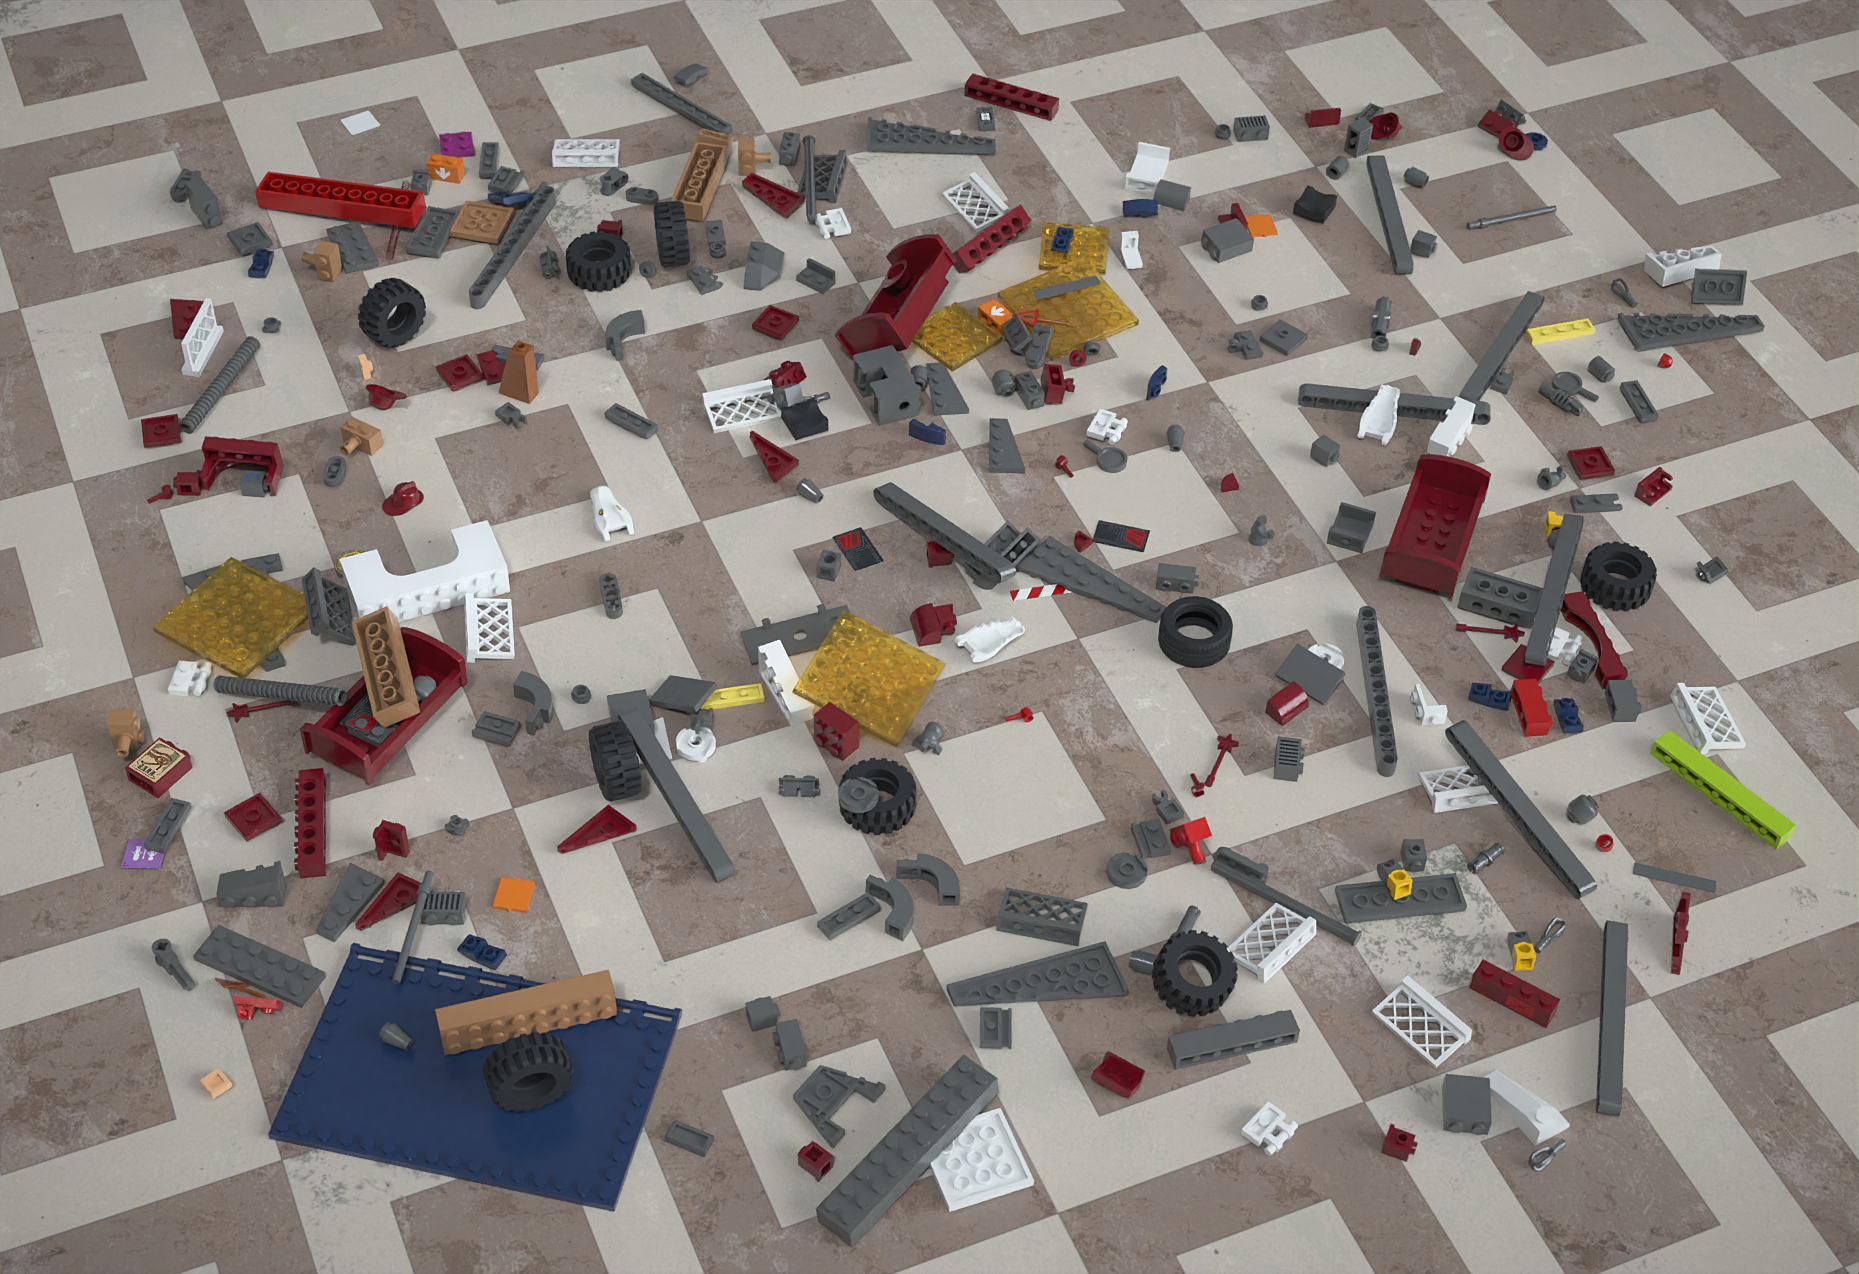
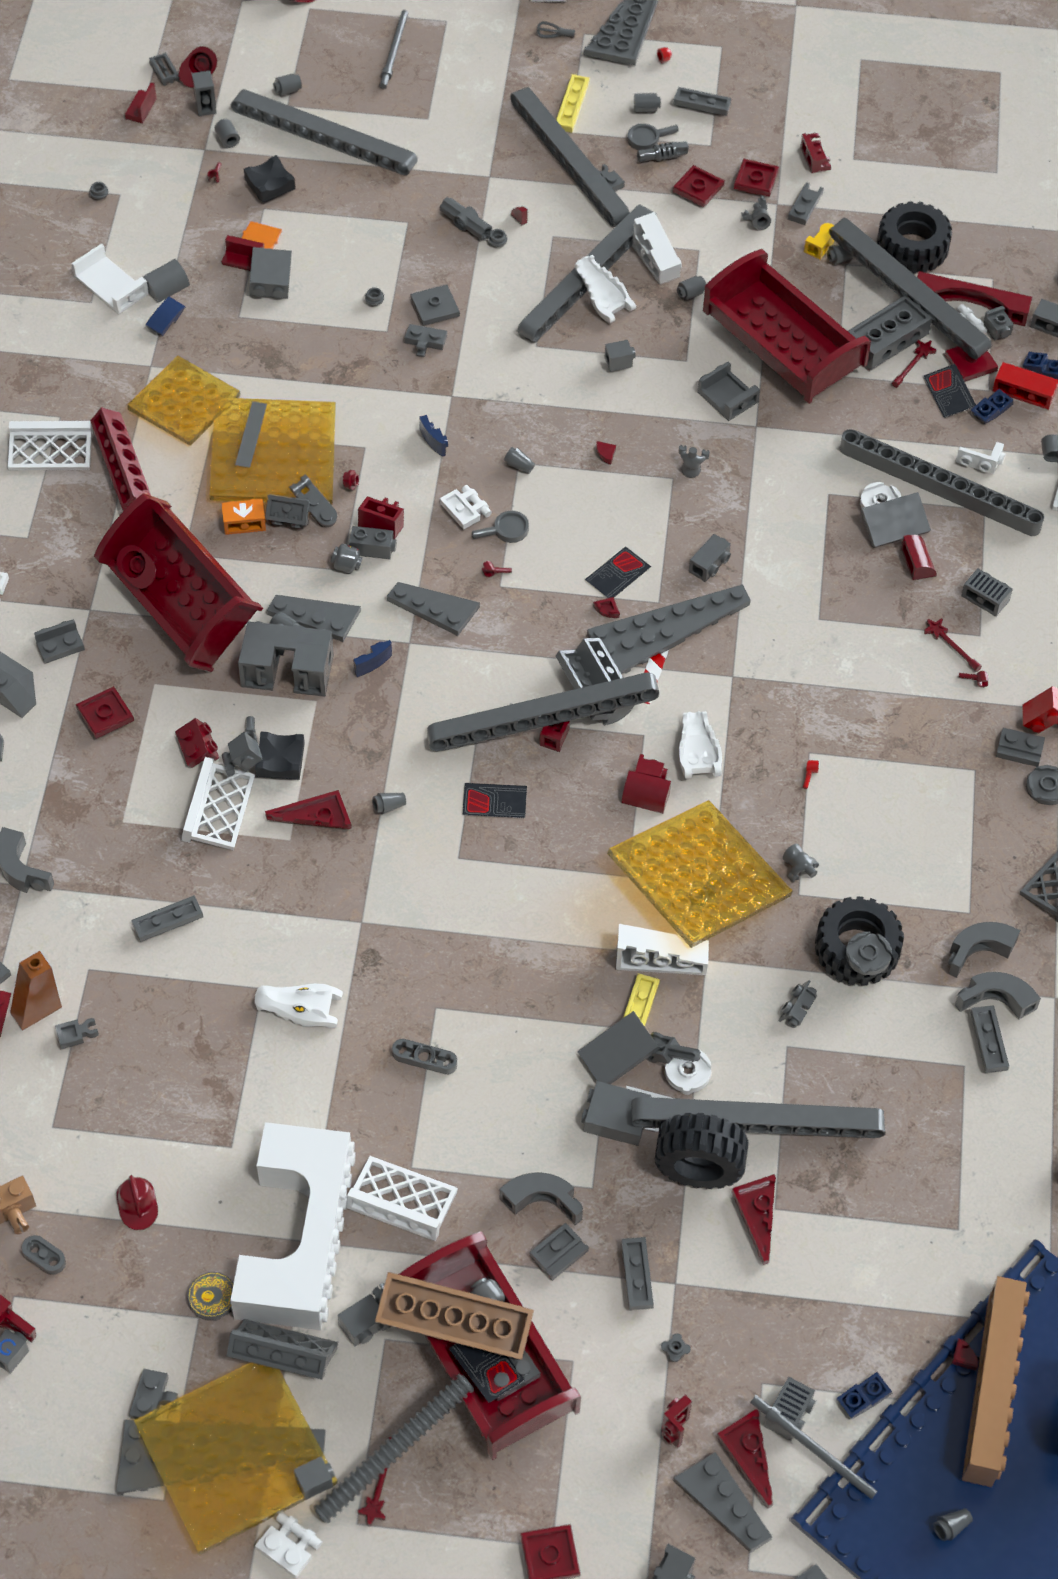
camera: 60 degrees left, 10 degrees up
dark red brick [294,768,326,879] -> none
orange piece [493,877,535,913] -> none
dark grey plate [571,685,591,703] -> none
dark grey piece [740,604,859,665] -> none
dark red brick [814,702,859,761] -> none
dark grey brick [817,550,841,582] -> none
clear yellow plate [912,302,1003,372] -> none
dark orange piece [1012,309,1070,328] -> none
dark blue slope [1051,227,1074,253] -> none
dark grey plate [1083,340,1100,356] -> none
white bracket [1120,231,1143,269] -> none
dark grey plate [1152,790,1184,824] -> none
black tyre [1158,596,1233,668] -> none
dark grey brick [1233,115,1270,142] -> none
dark grey brick [1410,230,1438,258] -> none
dark grey bracket [1697,556,1729,584] -> none
none -> dark red hand [207,162,222,183]
none -> dark grey brick [293,1456,335,1500]
none -> dark grey plate [621,1237,654,1310]
none -> dark red plate [672,165,725,207]
none -> black sticker [923,364,976,418]

